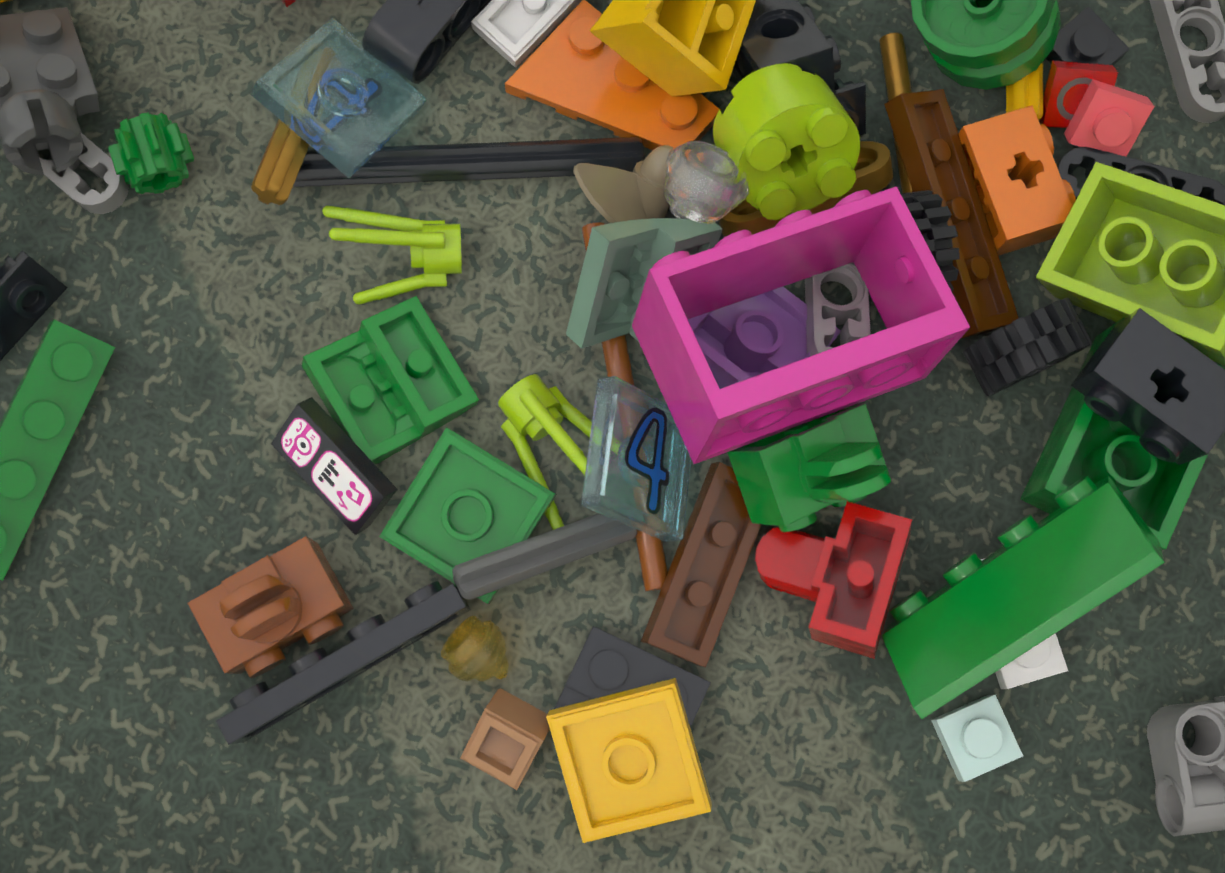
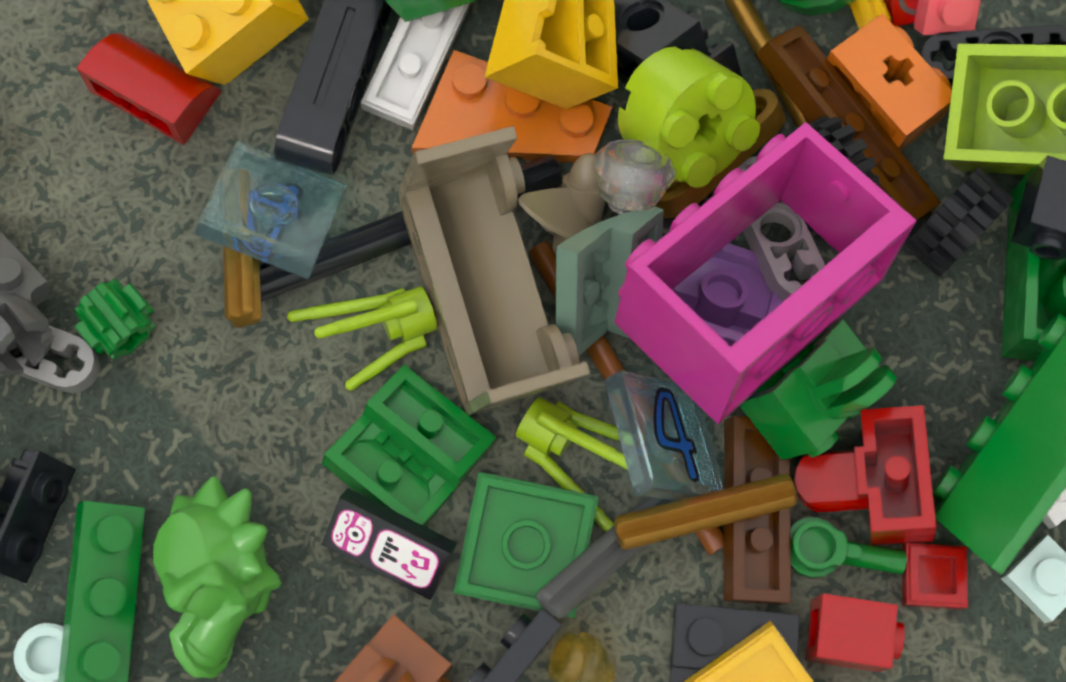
camera: 20 degrees left, 5 degrees down
none -> bright green head [153,476,282,678]
none -> dark tan windscreen [399,126,590,415]
none -> pearl gold axle [614,474,797,550]
none -> green plate [790,517,907,578]
none -> brick [805,593,905,672]
none -> red tile [902,543,968,610]

